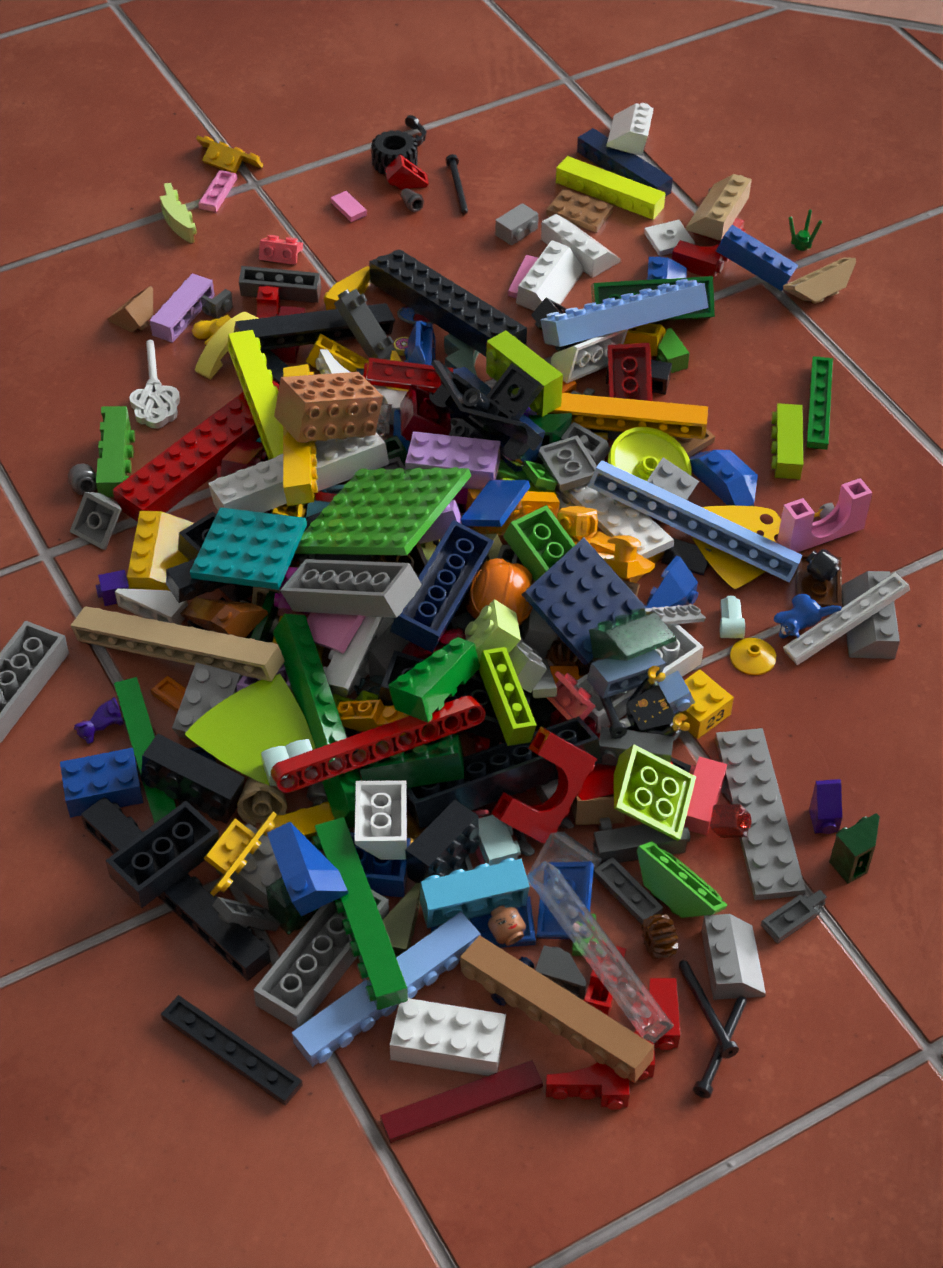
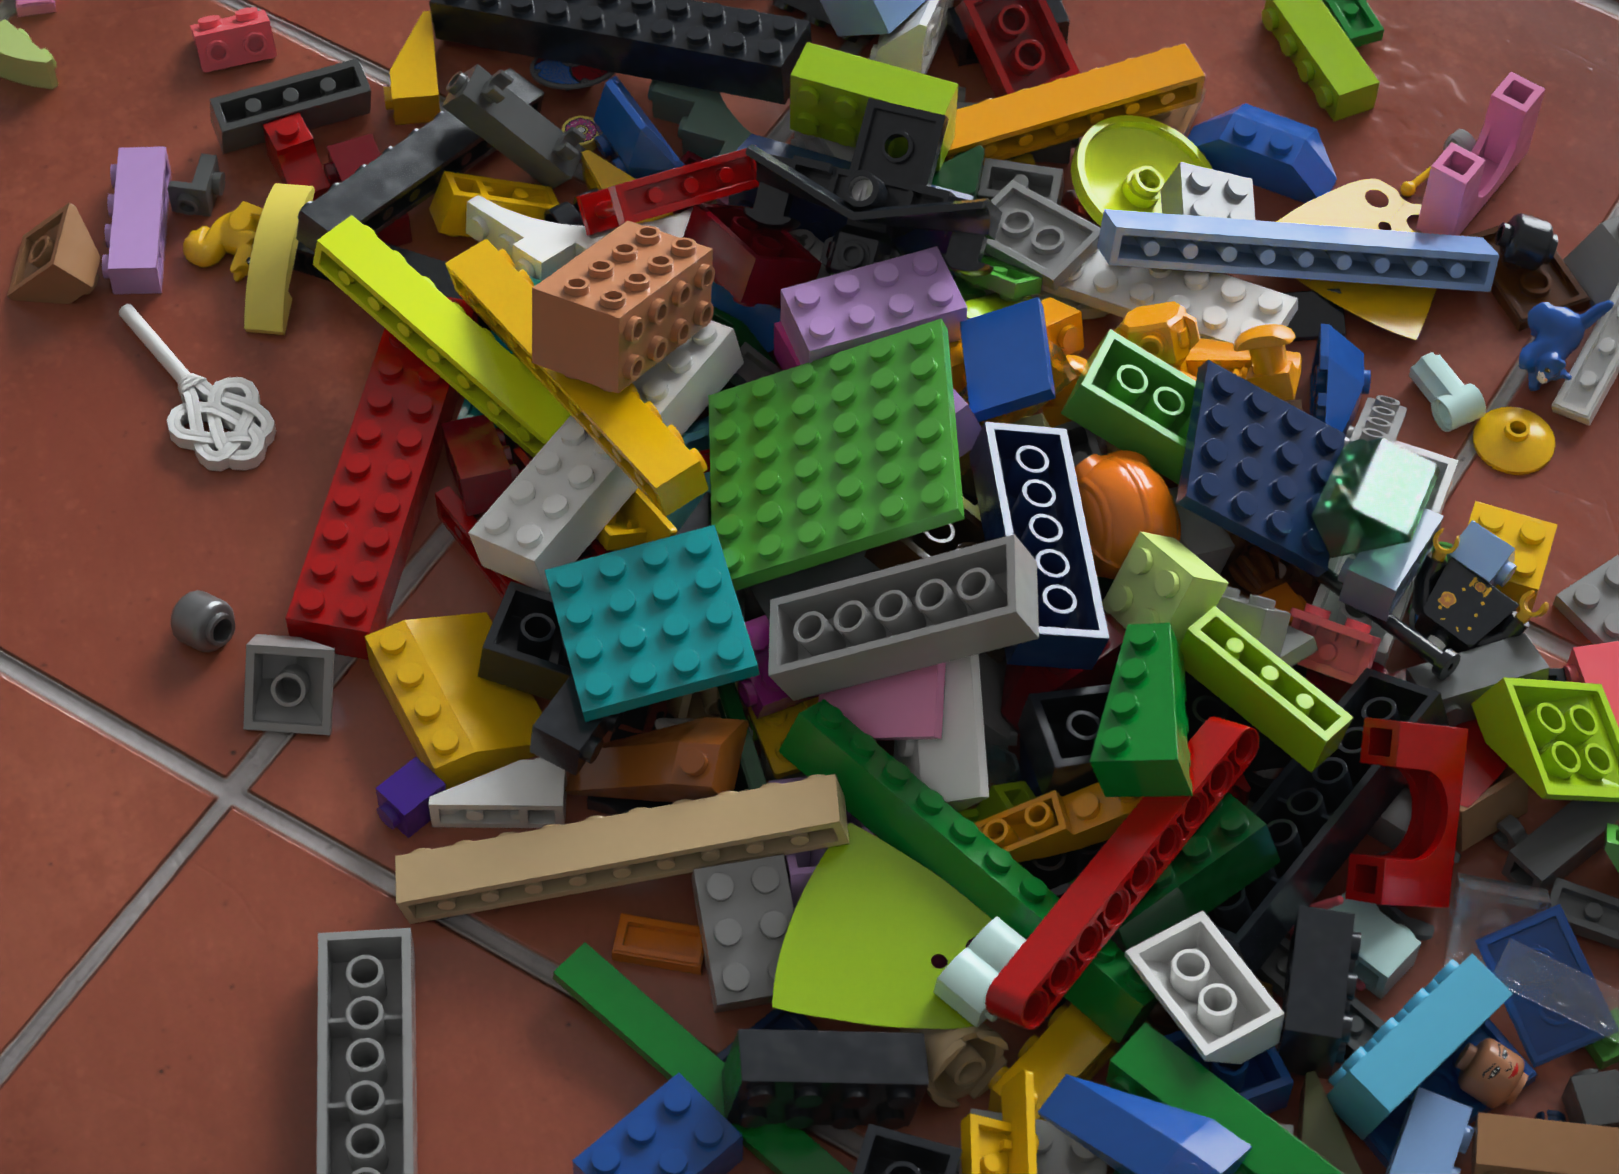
camera: 30 degrees left, 5 degrees up
dark purple animal [74,697,123,744] -> none
bright green wedge [96,406,135,497] -> none

